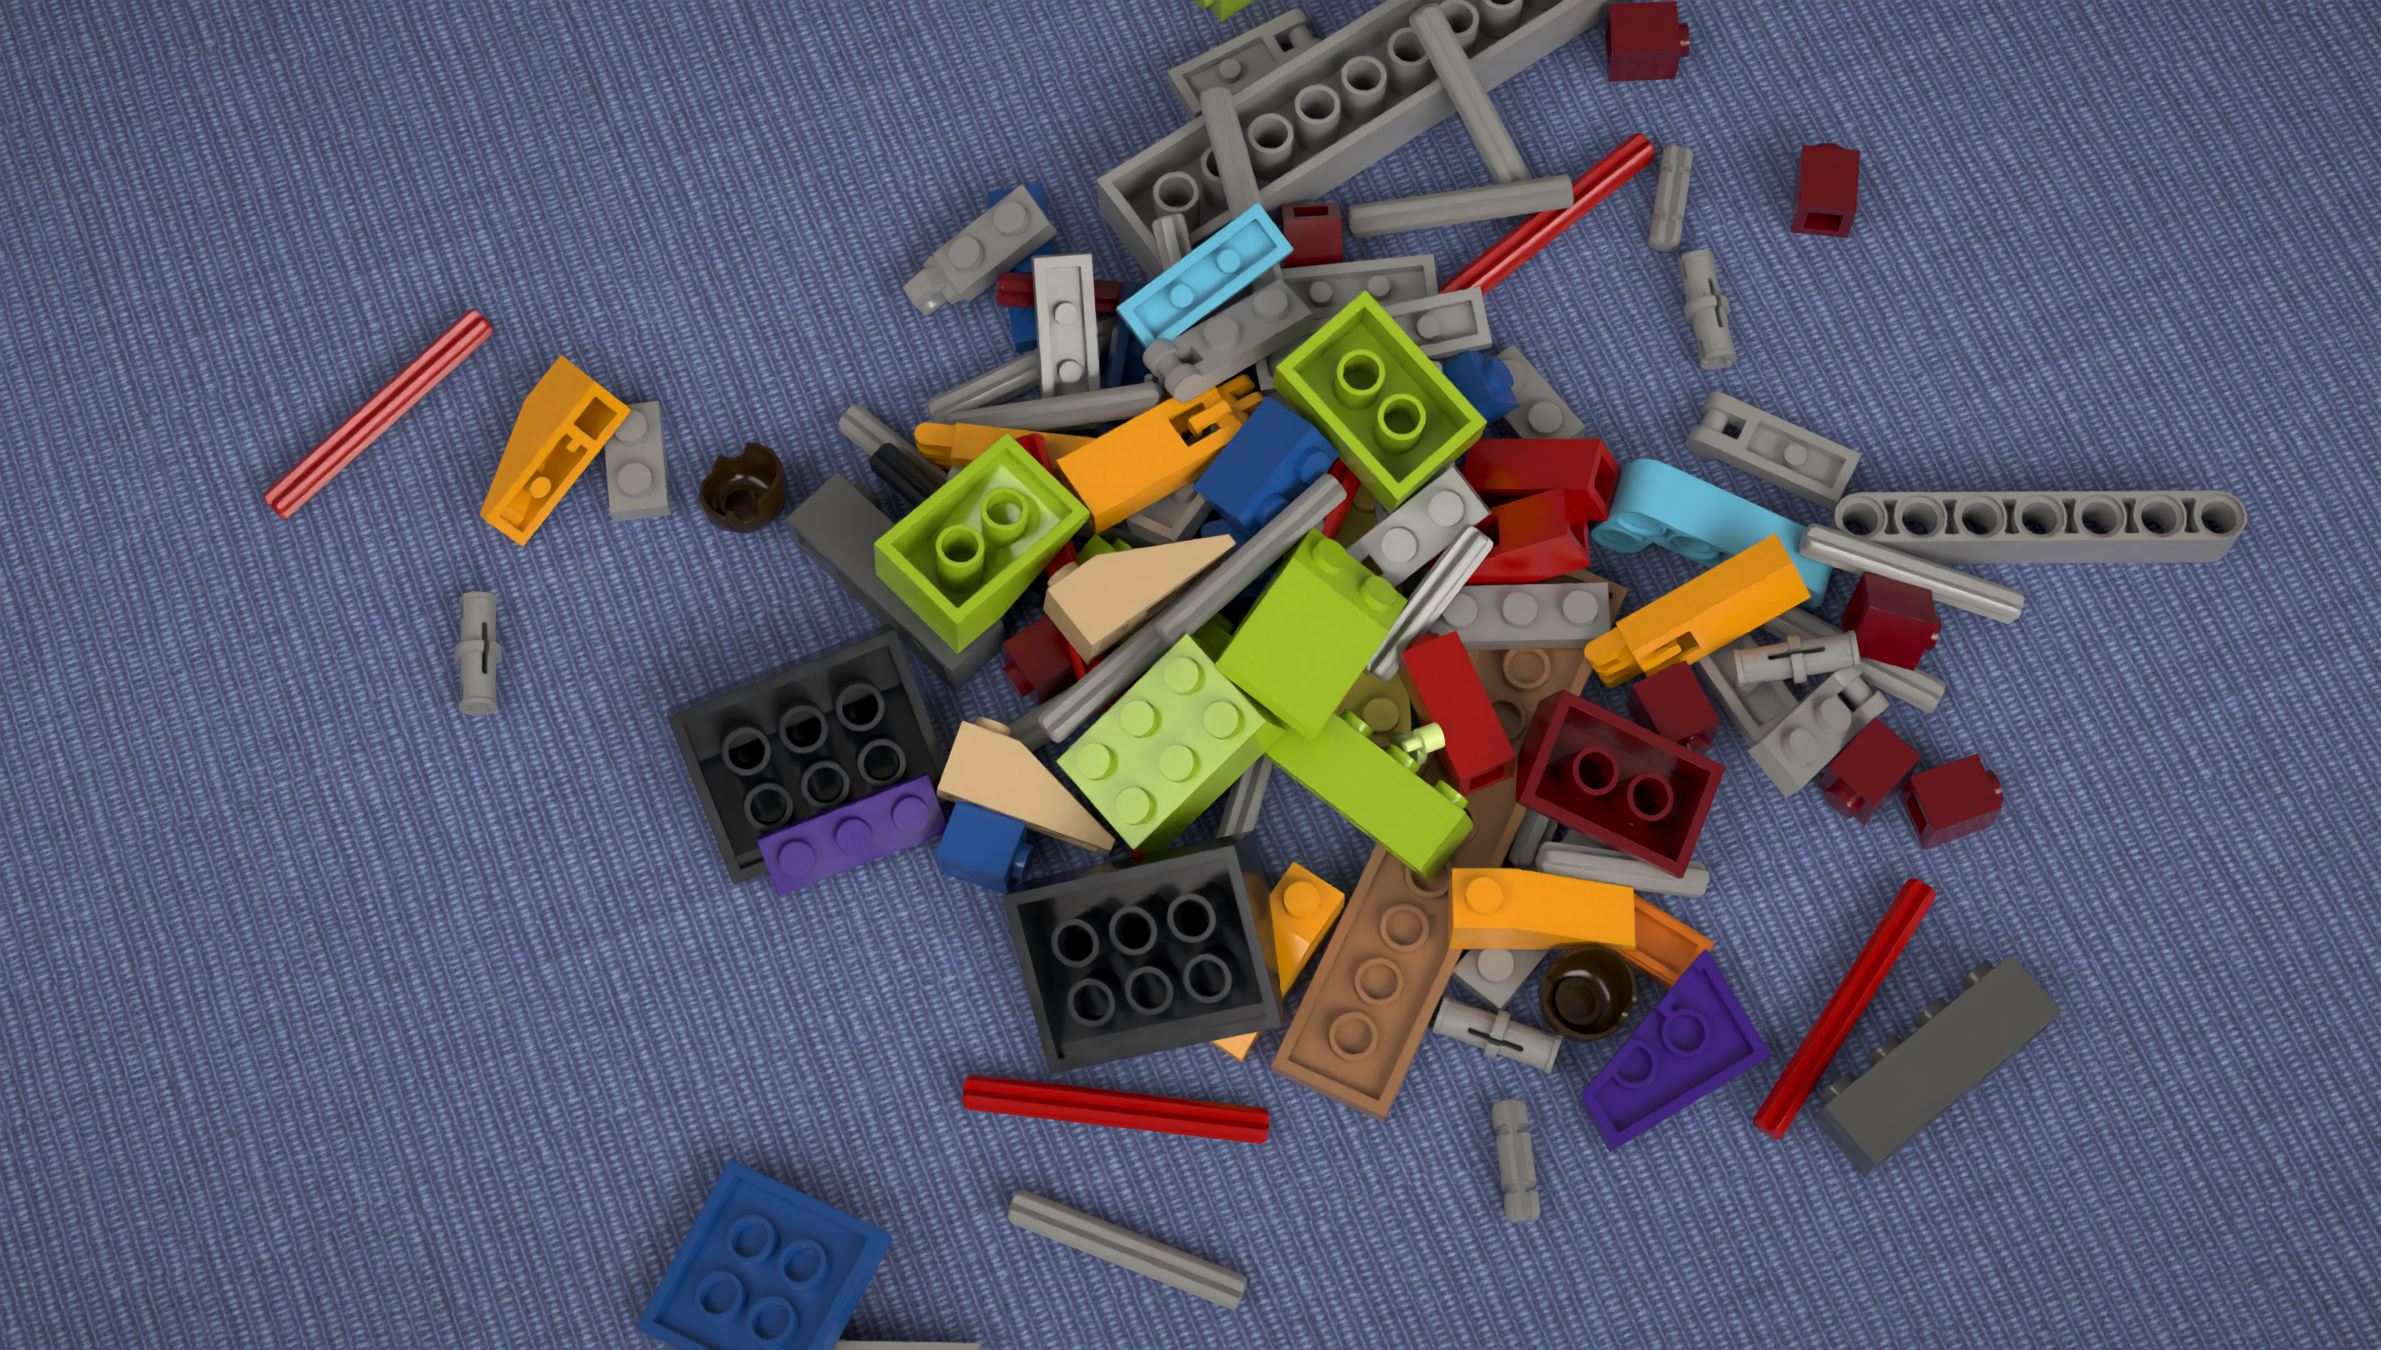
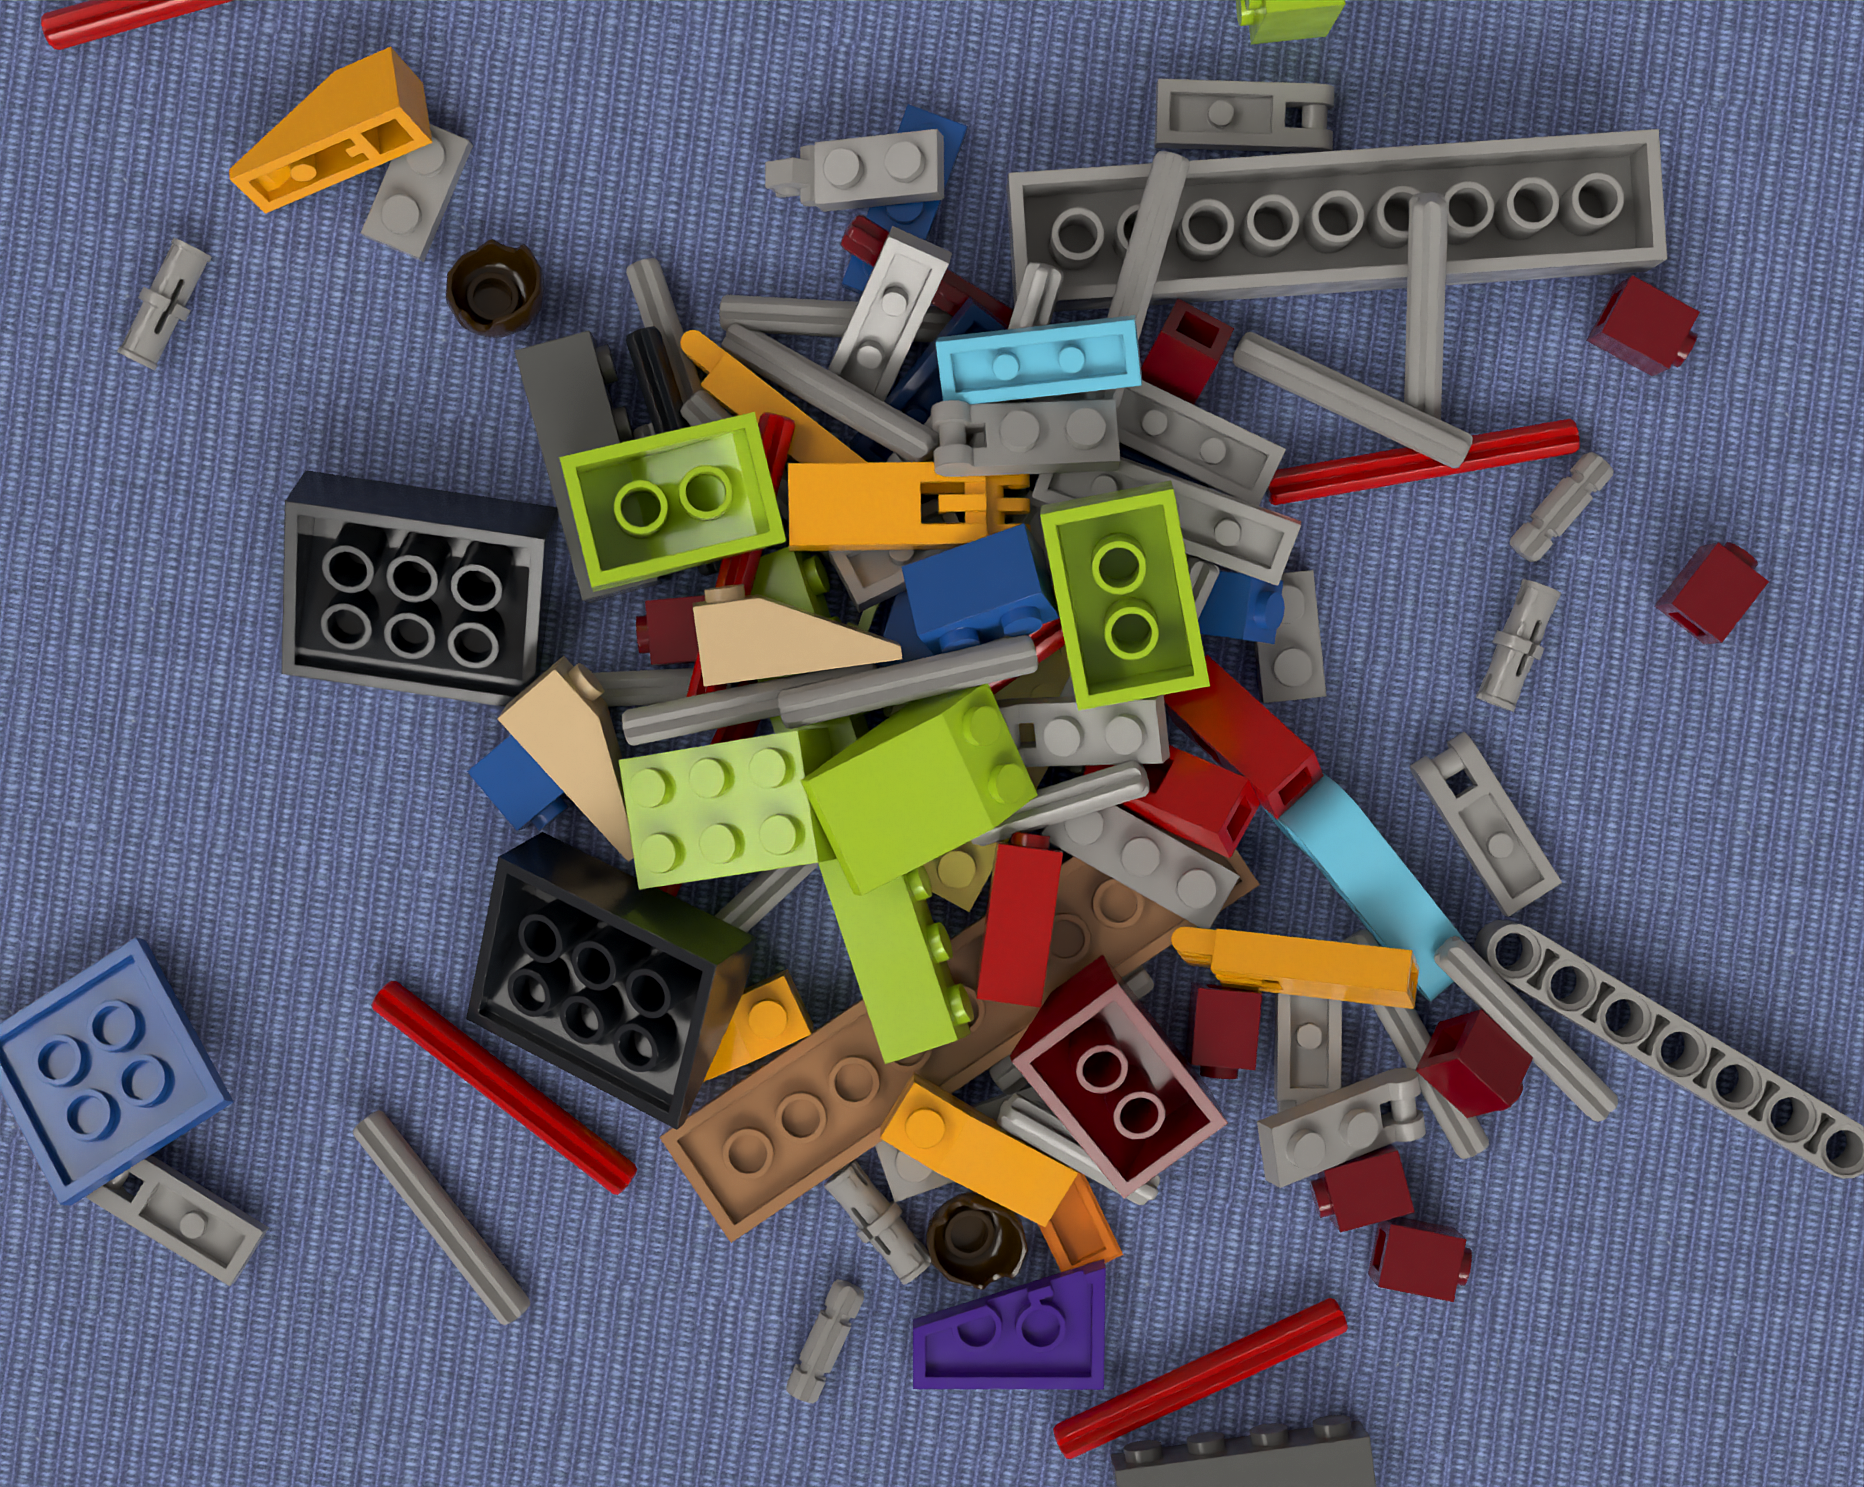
camera: 30 degrees right, 20 degrees up
dark purple plate [756,772,947,897] -> none
yellowish green piece [1388,722,1445,765] -> none
light grey pin [1733,630,1861,688] -> none

